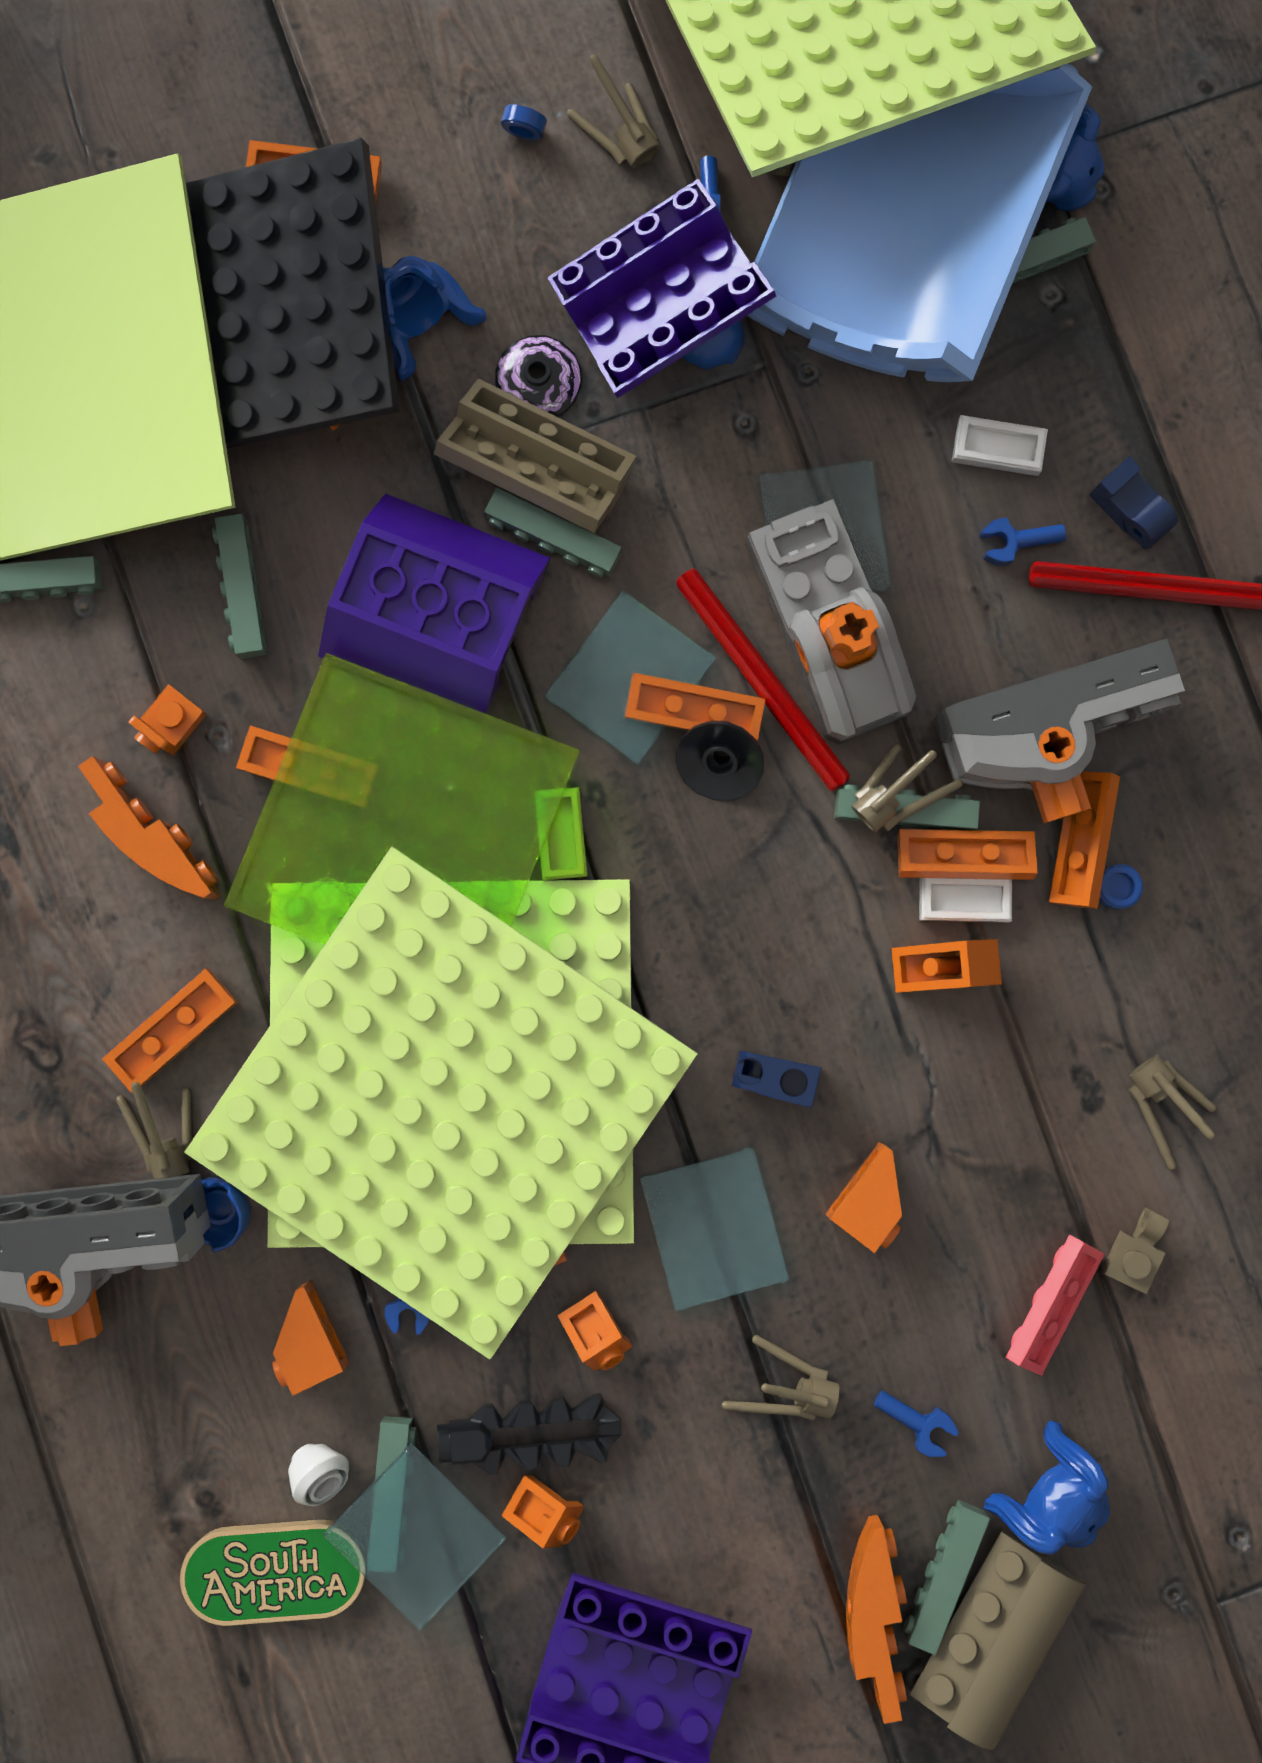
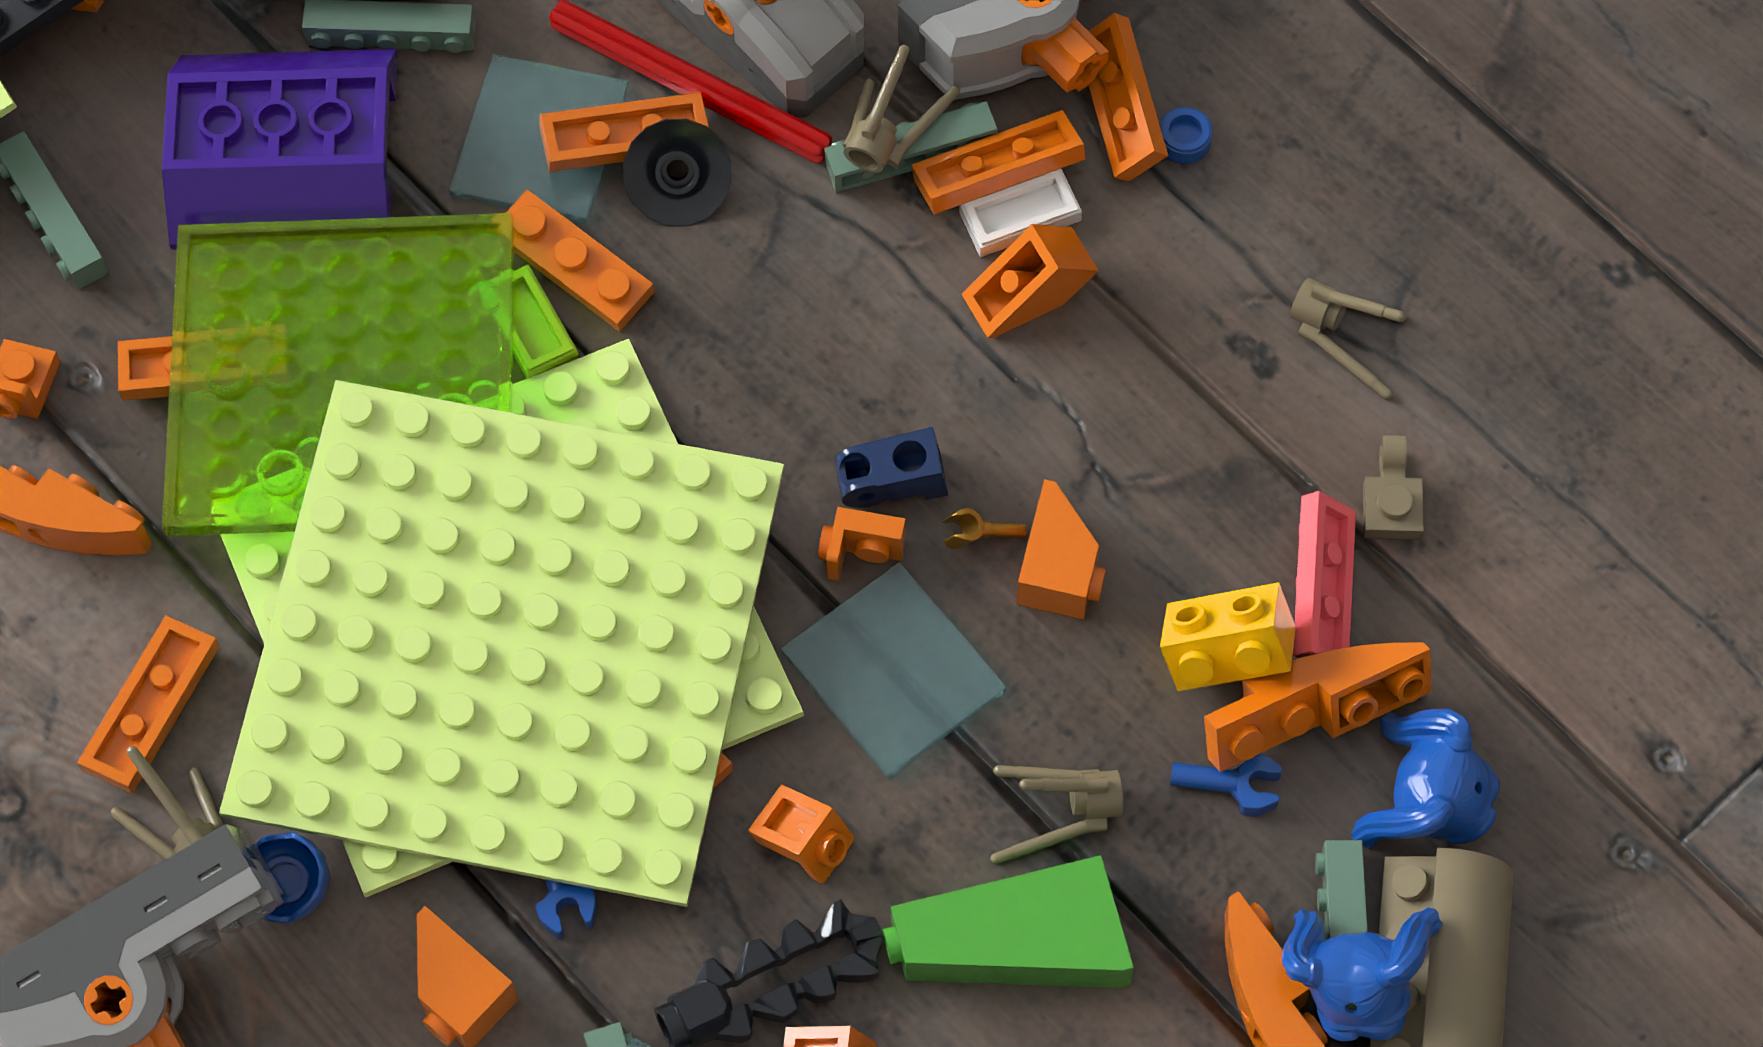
camera: 20 degrees left, 20 degrees down
none -> orange plate [492,189,655,332]
none -> orange bracket [818,507,906,581]
none -> bright green slope [882,855,1134,988]
none -> pearl gold hand [943,508,1027,550]
none -> yellow brick [1160,582,1296,691]
none -> orange slope [1204,642,1432,772]
none -> blue hair [1281,907,1443,1041]

